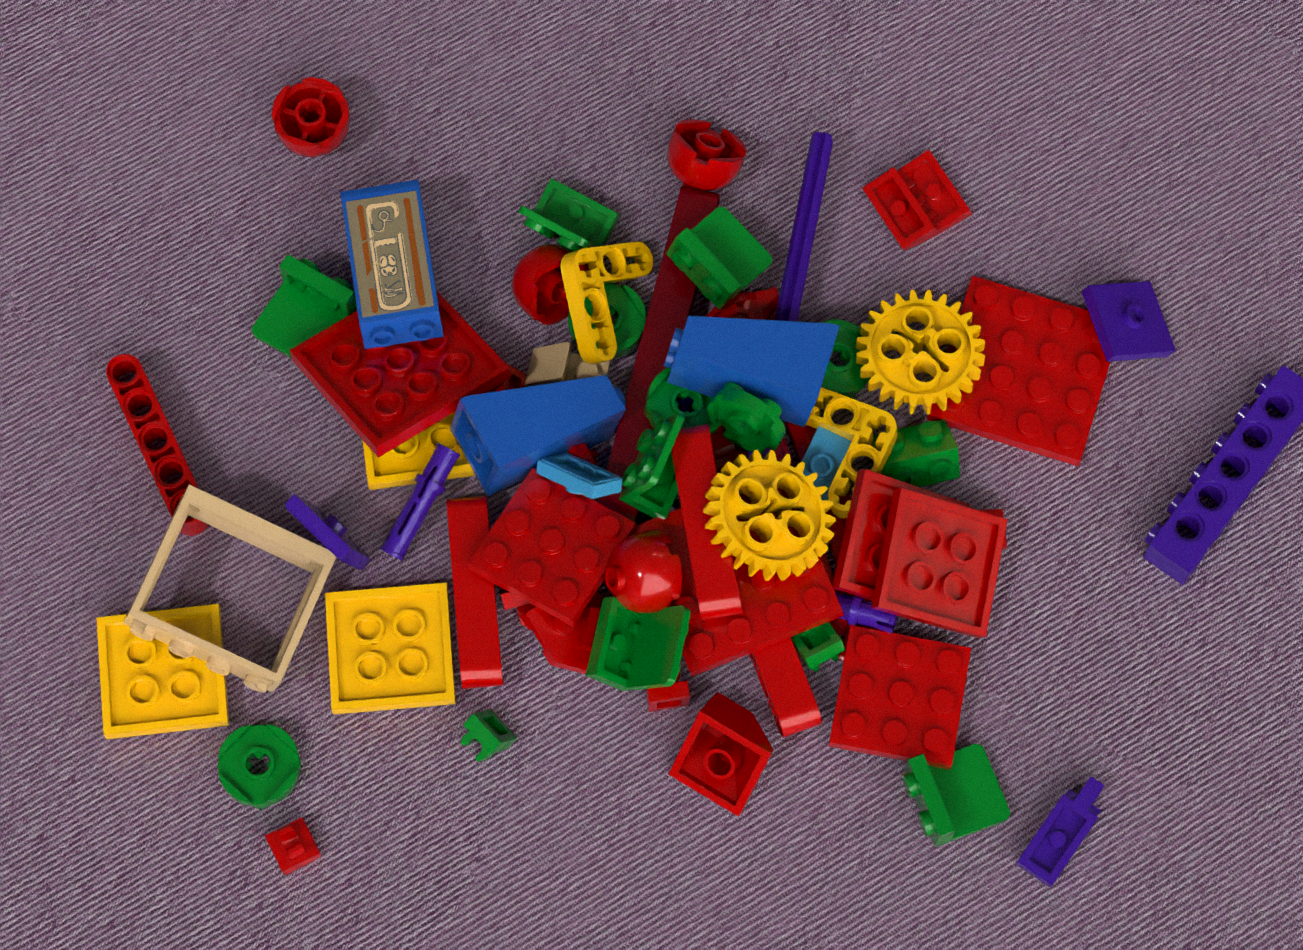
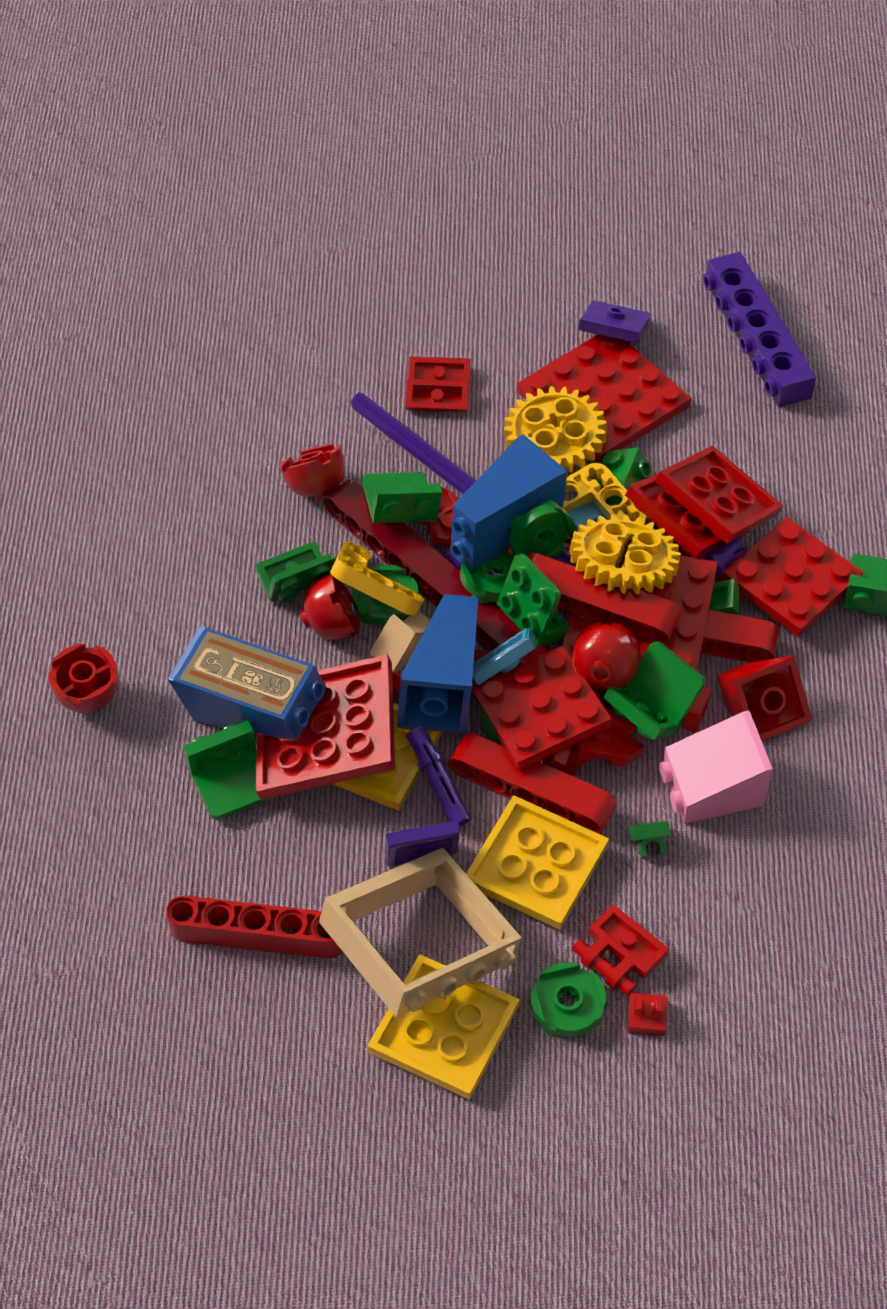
camera: 55 degrees left, 15 degrees down
none -> red plate [571,904,669,996]
none -> bright pink slope [659,711,773,824]

